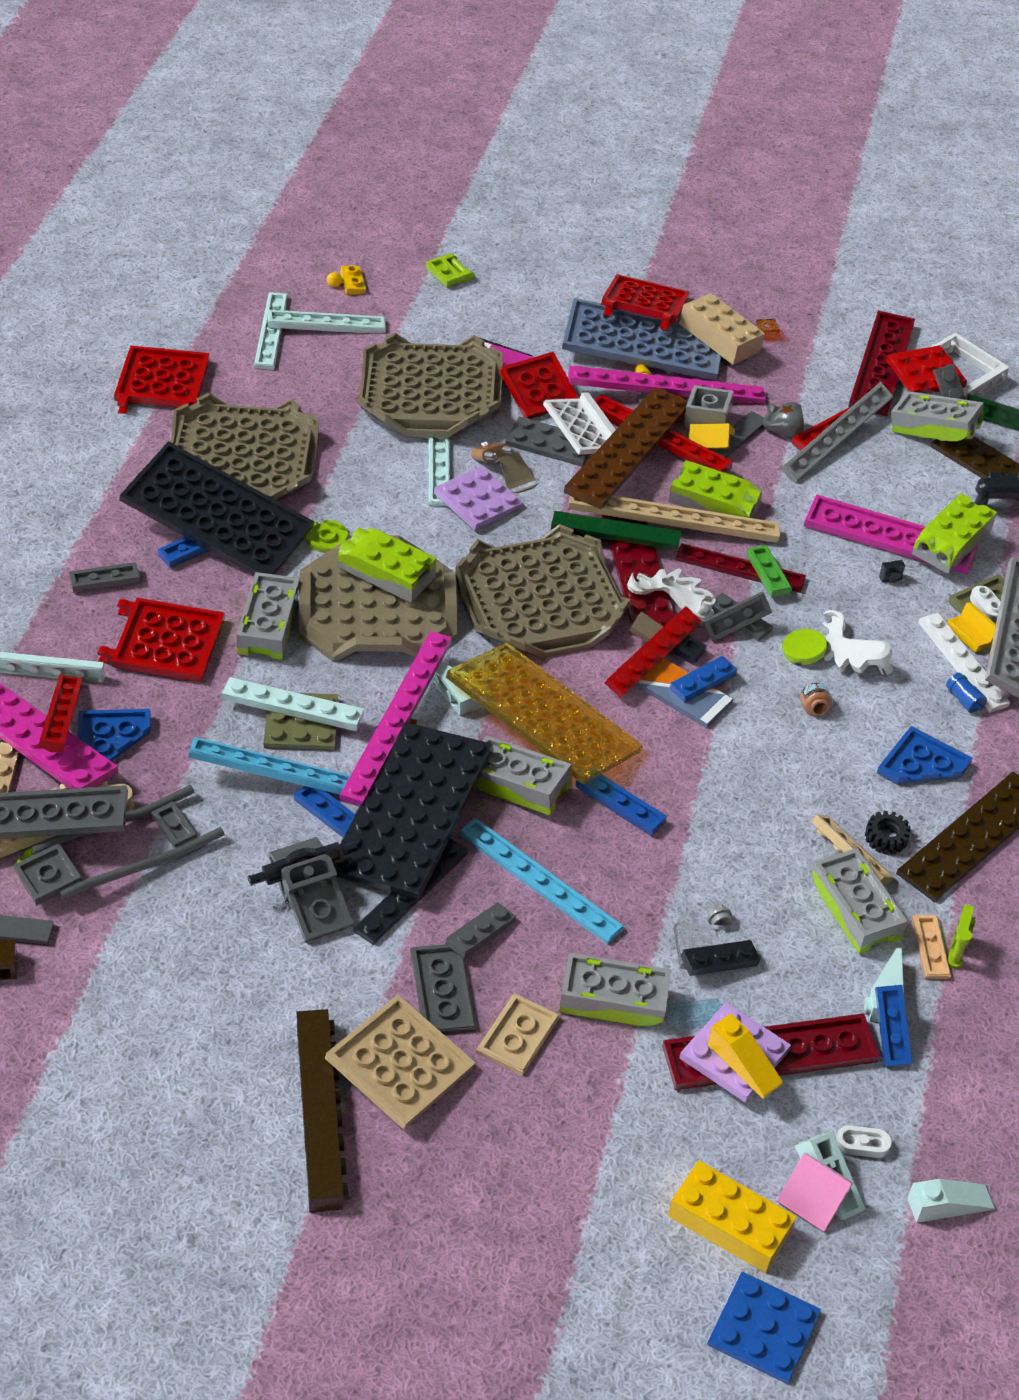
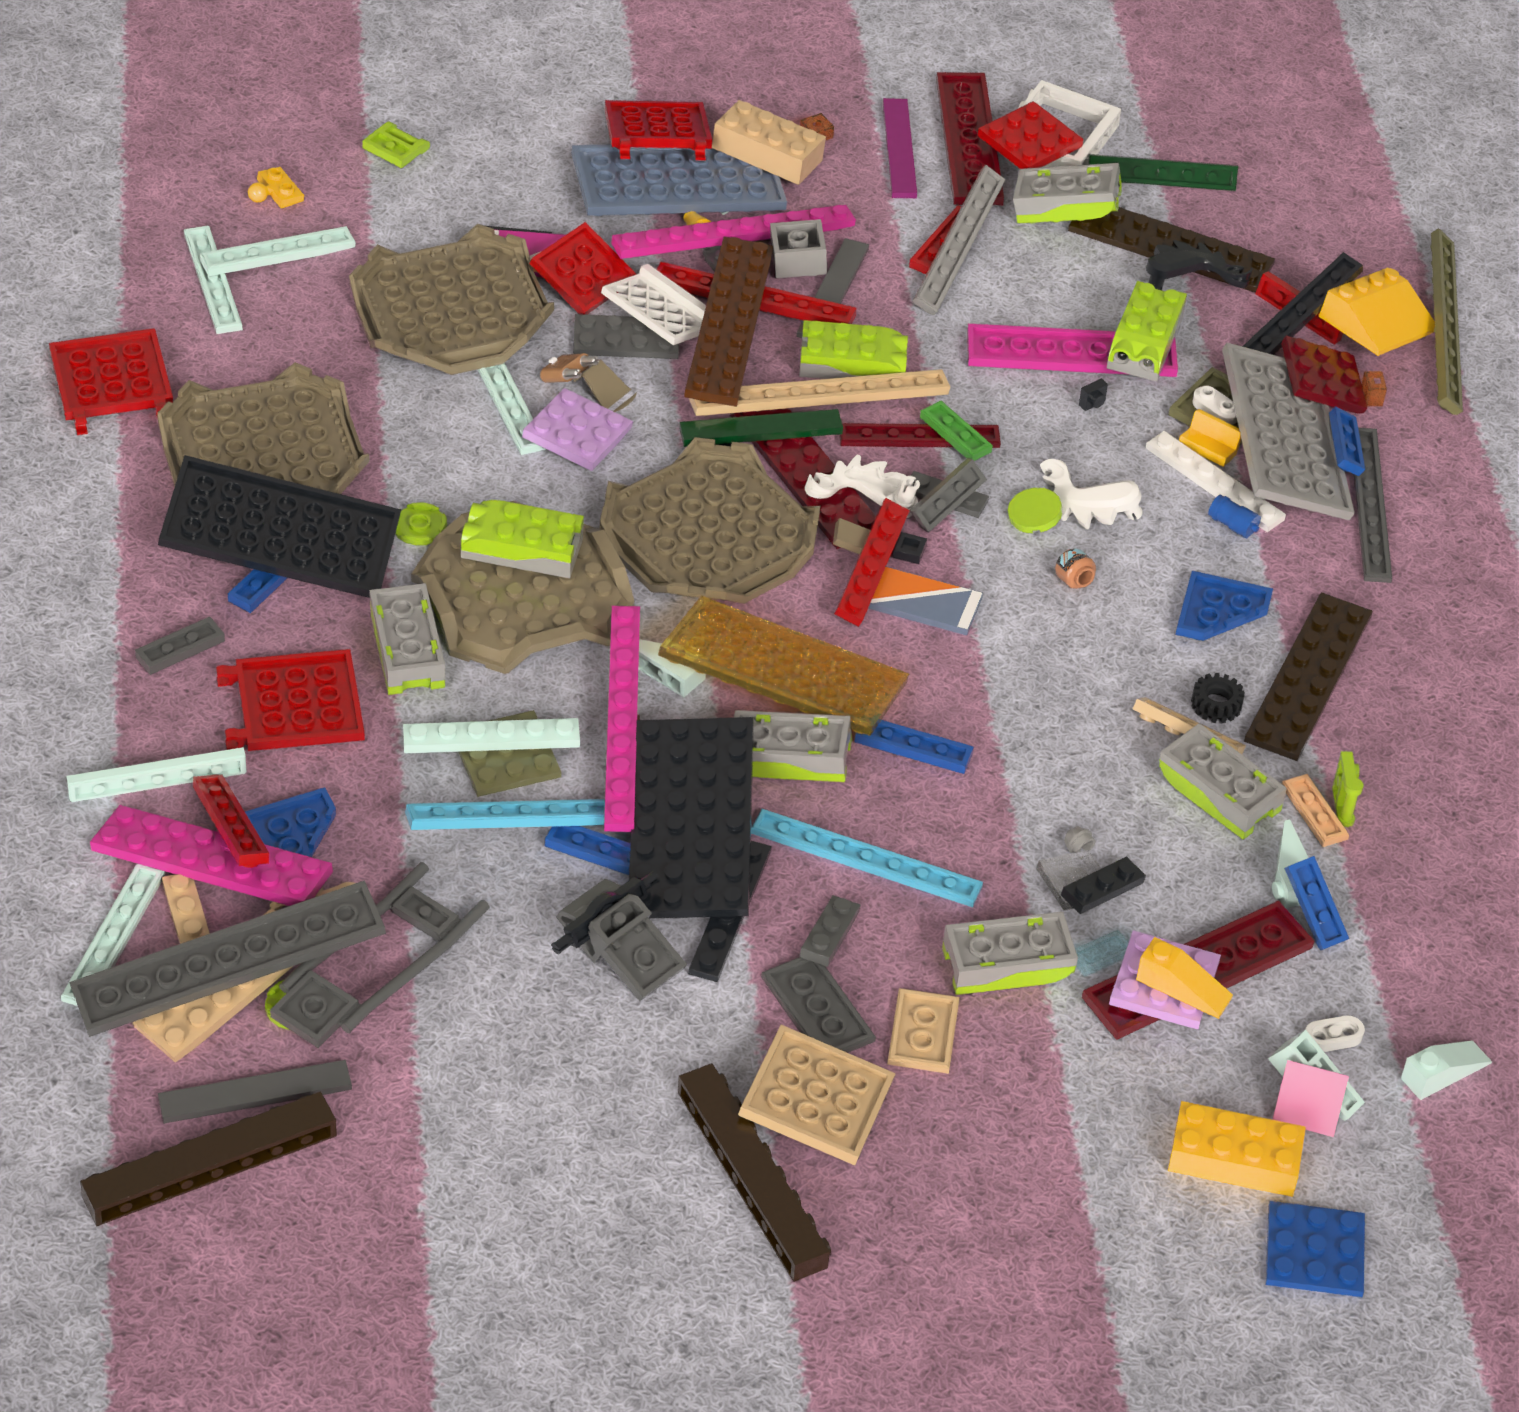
camera: 20 degrees left, 0 degrees up
blue plate [670,656,737,703] -> none
yellow panel [689,424,735,449] -> none
dark grey piece [762,402,804,439] -> none
dark grey plate [933,363,966,400] -> none
none -> magenta tile [883,98,917,199]

